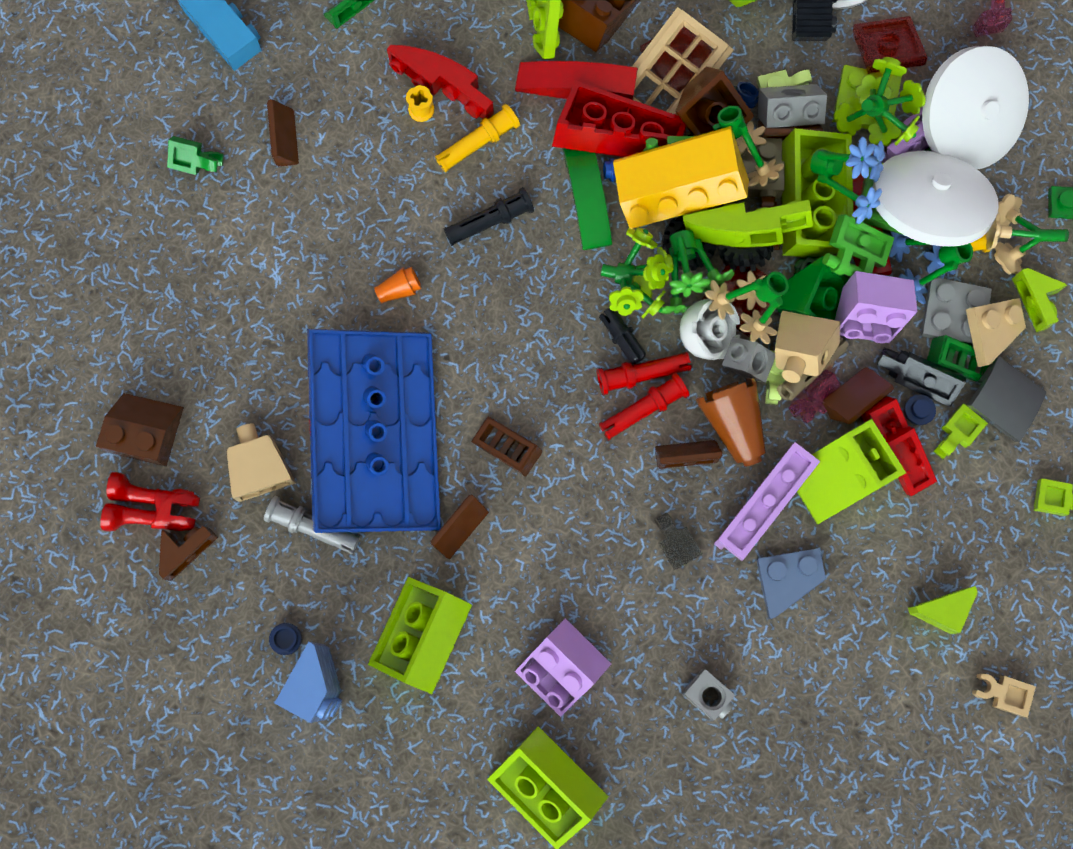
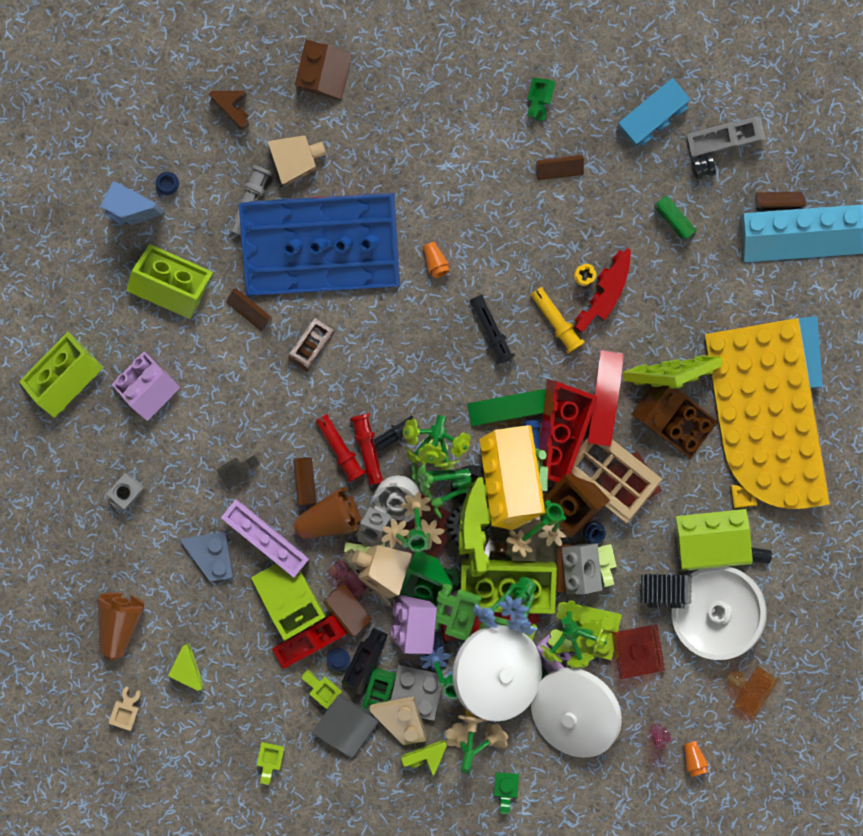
camera: 90 degrees right, 10 degrees up
red piece [100,472,200,532] -> none
none -> dark orange cone [97,592,145,660]

